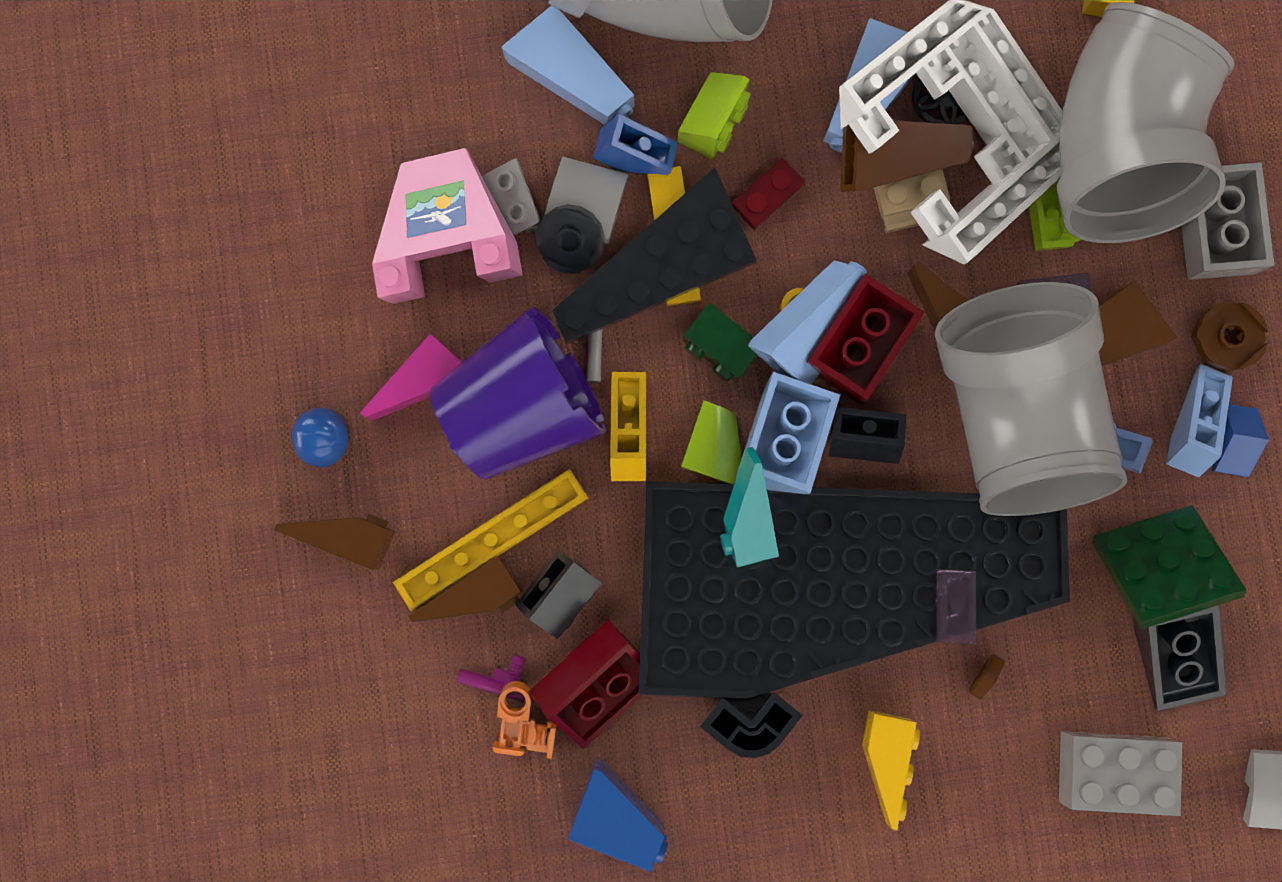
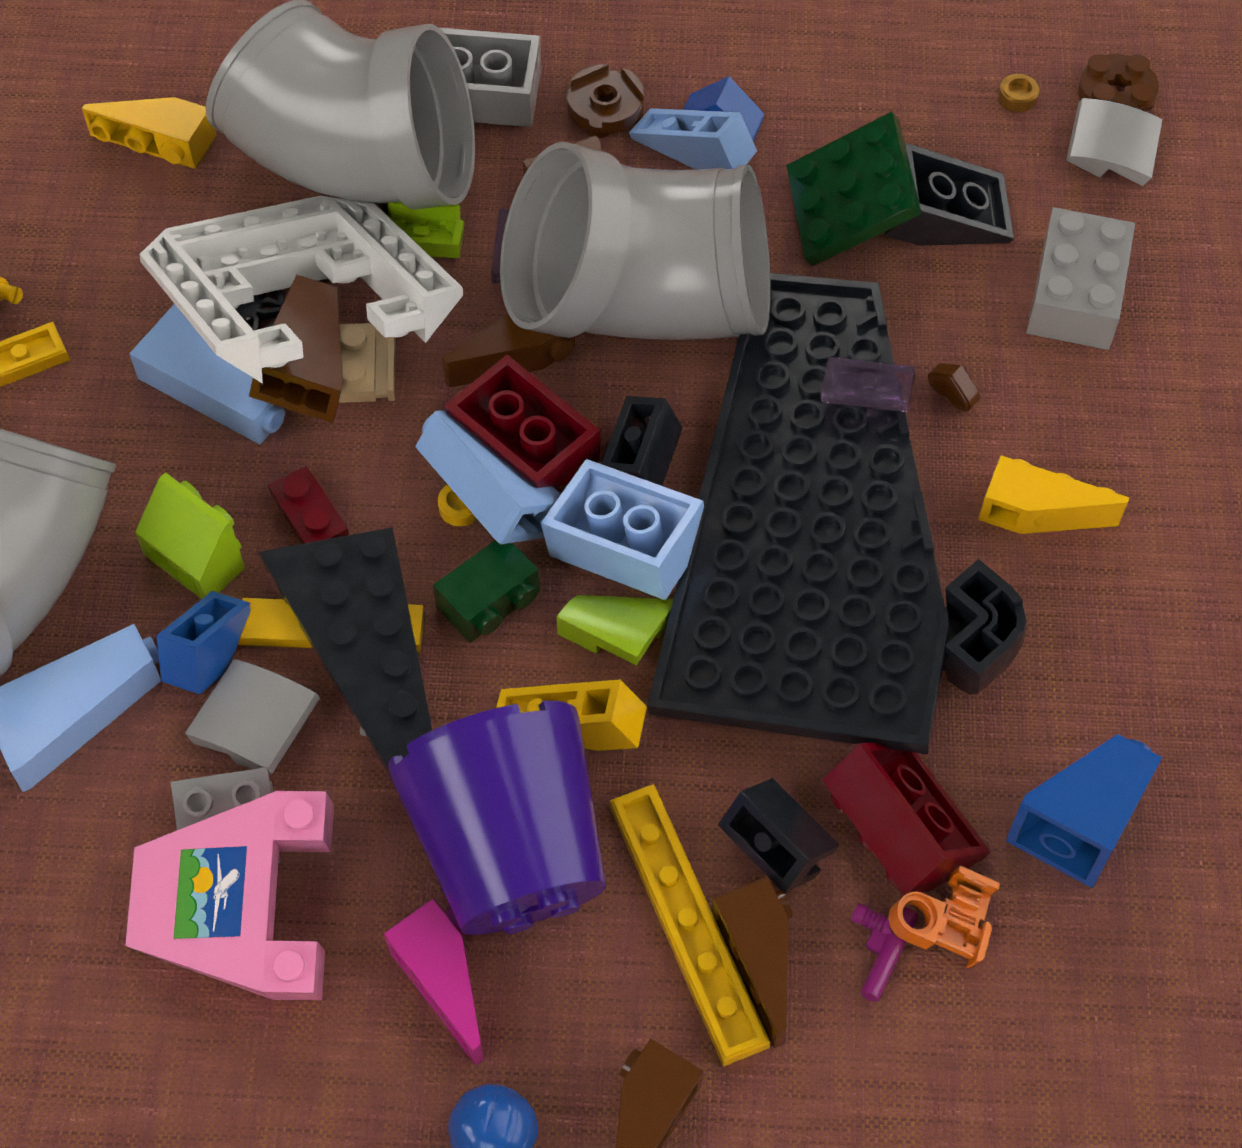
camera: 80 degrees left, 25 degrees down
black tile [535,204,605,274] -> none
teal slope [720,447,779,567] -> none

